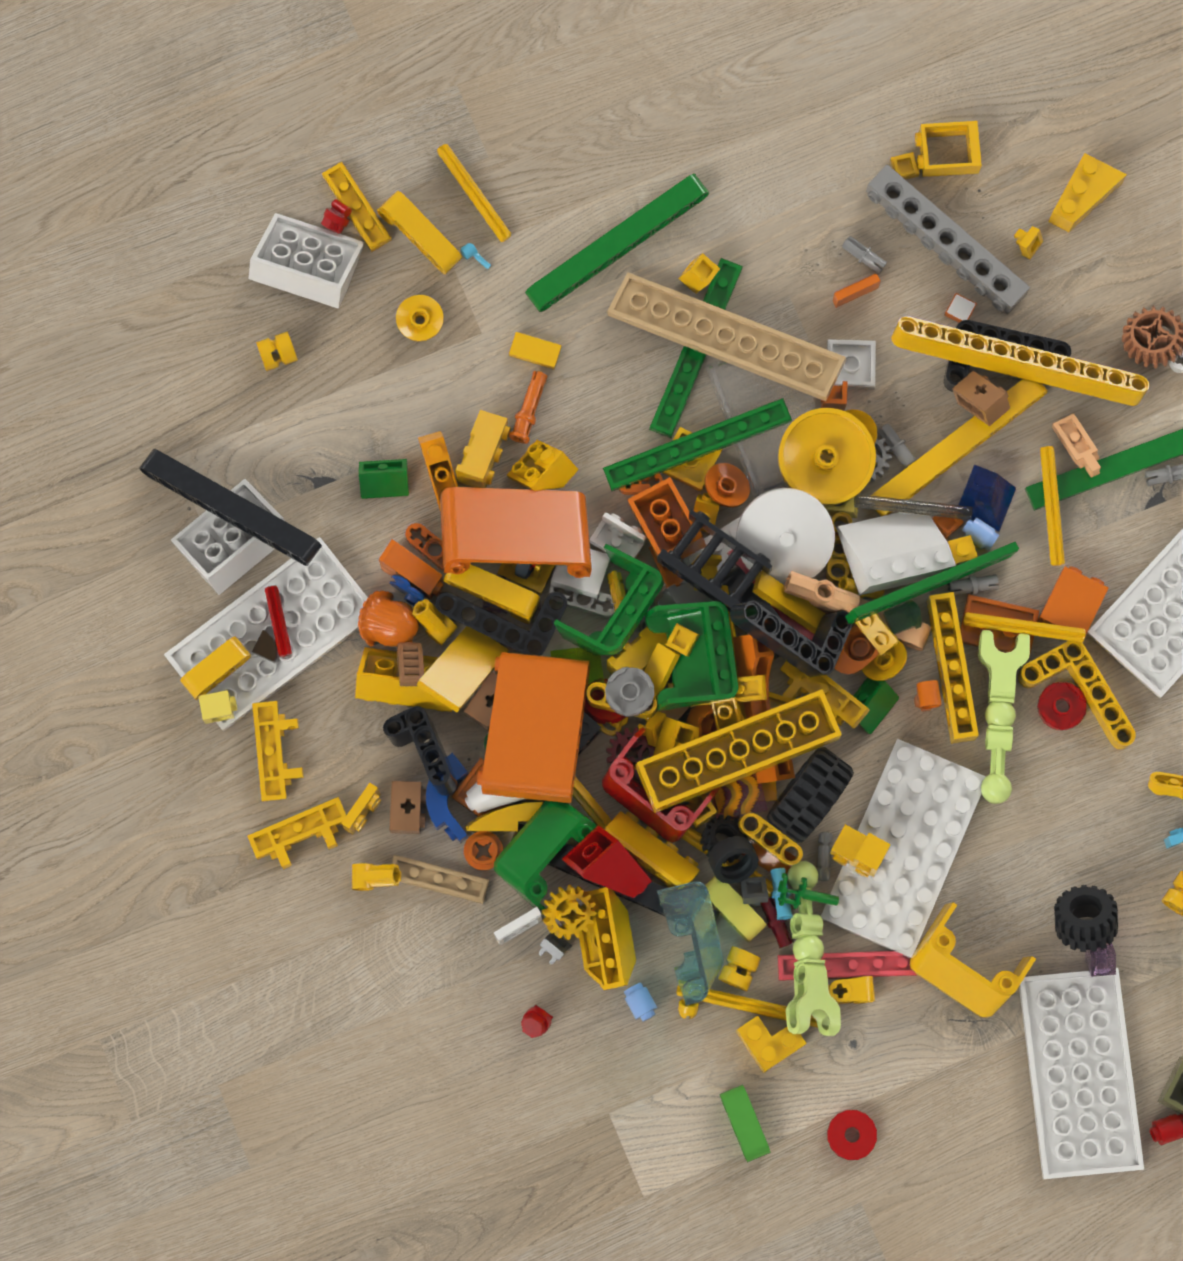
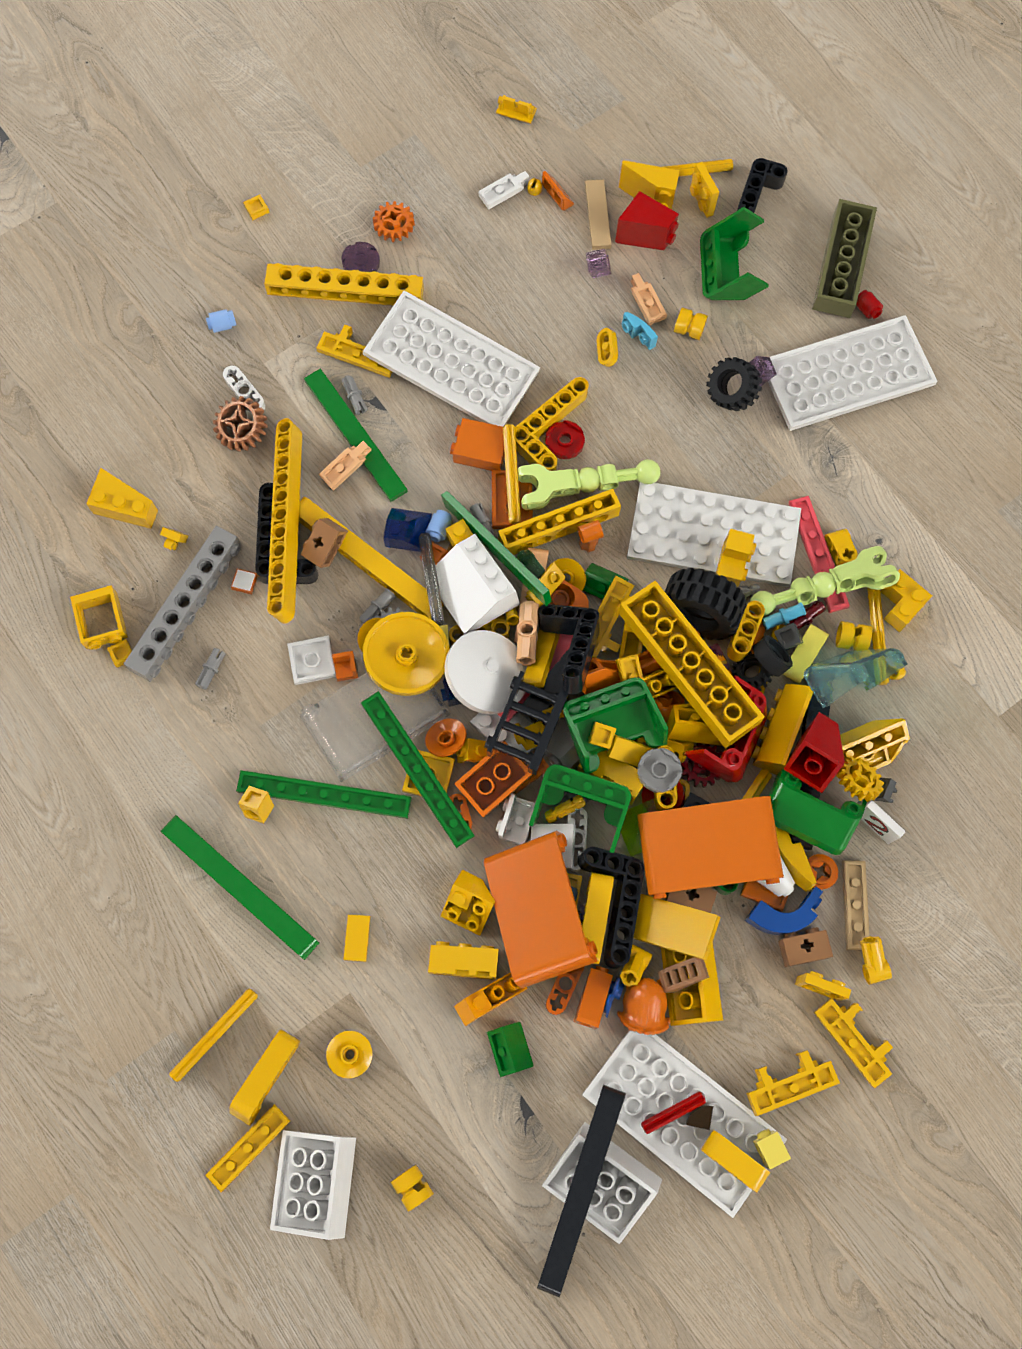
camera: 105 degrees left, 5 degrees down
red piece [321,199,352,234] -> none
black beam [383,706,457,796] -> none
medium azure hand [460,243,491,269] -> none
orange pin [508,371,548,444] -> none
red piece [521,1004,553,1038] -> none
tan plate [607,272,846,401] -> none
light blue brick [624,982,658,1022] -> none
bright green beam [719,1085,771,1163] -> none
green piece [778,873,839,909] -> none
red tile [827,1110,877,1160] -> none
orange tile [832,274,881,308] -> none
yellow windscreen [910,902,1036,1017] -> none
yellow axle [1040,446,1065,566] -> none

